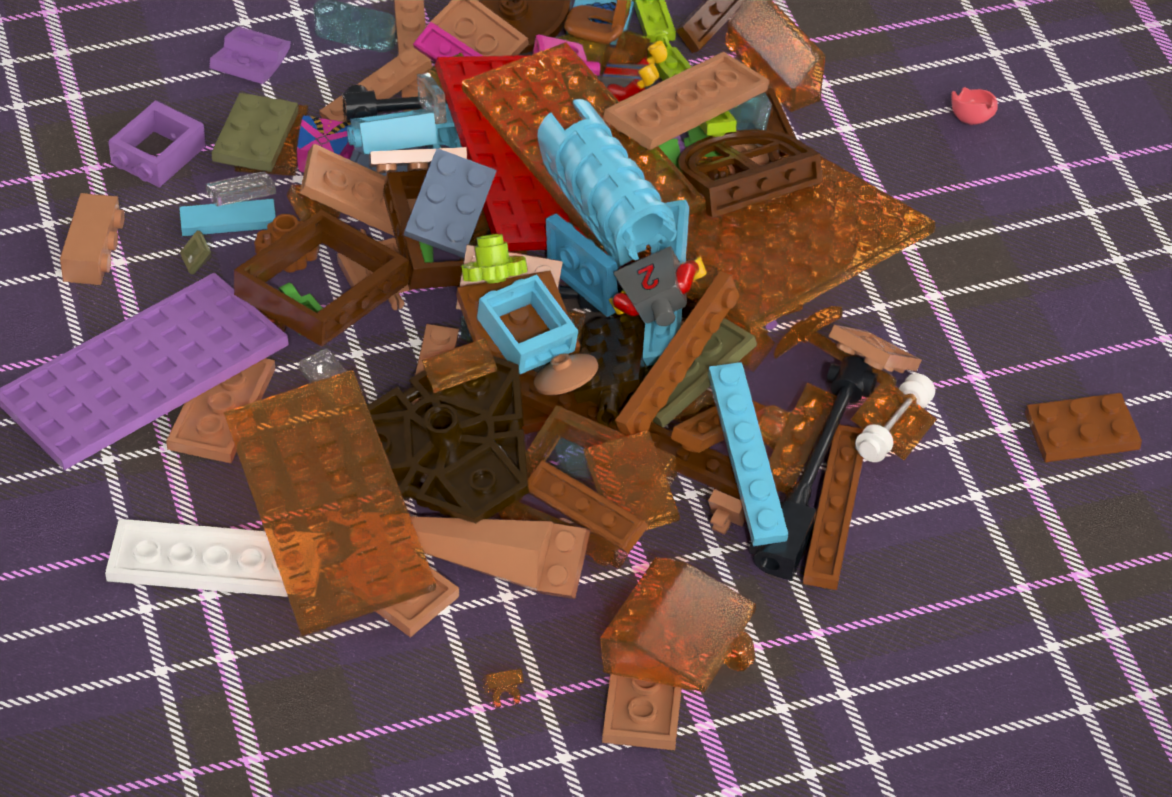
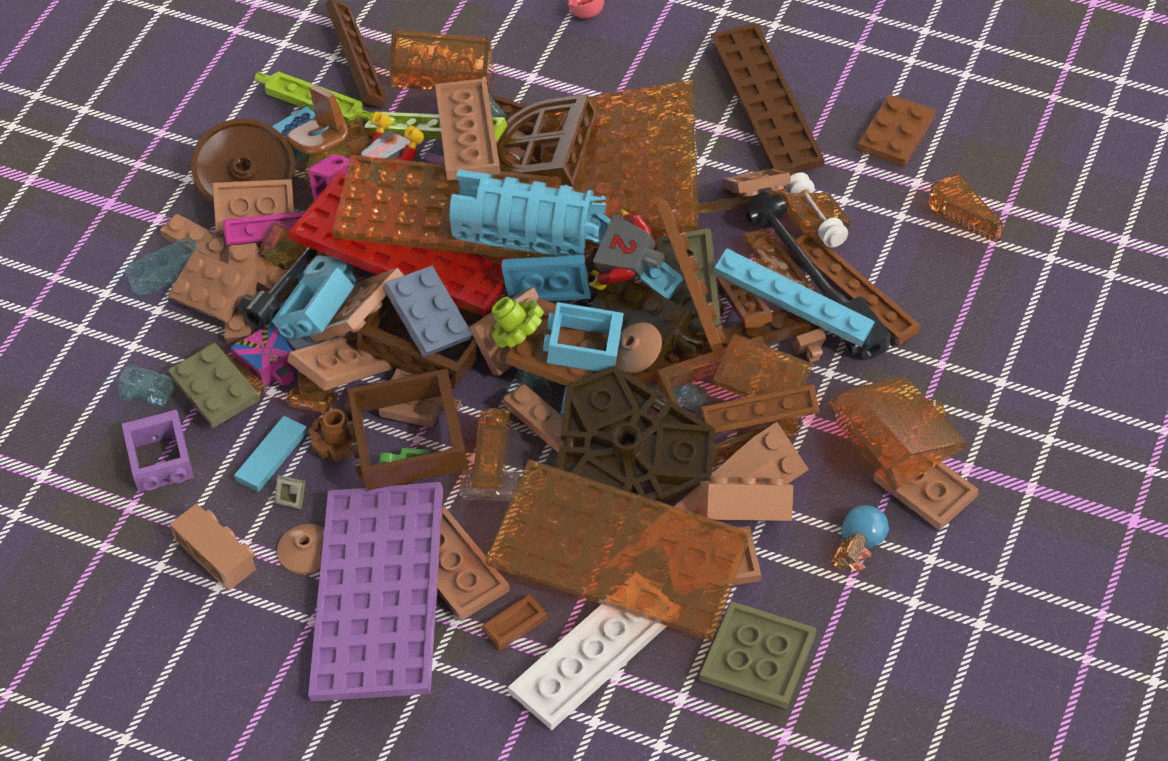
camera: 45 degrees left, 5 degrees up
clear tile [206,171,276,207] -> none
medium lavender slope [210,26,291,84] -> none
clear tile [417,73,447,124] -> none
clear orange plate [421,338,497,393] -> none
none -> clear light blue leg [117,363,175,406]
none -> nougat plate [167,251,254,323]
none -> nougat dish [277,524,324,574]
none -> clear orange slope [472,408,511,489]
none -> dark orange tile [481,594,548,651]
none -> nougat brick [699,476,793,521]
none -> olive plate [700,601,817,709]
none -> reddish brown plate [711,23,825,175]
none -> dark azure hair [841,505,889,549]
none -> clear orange slope [928,173,1003,243]

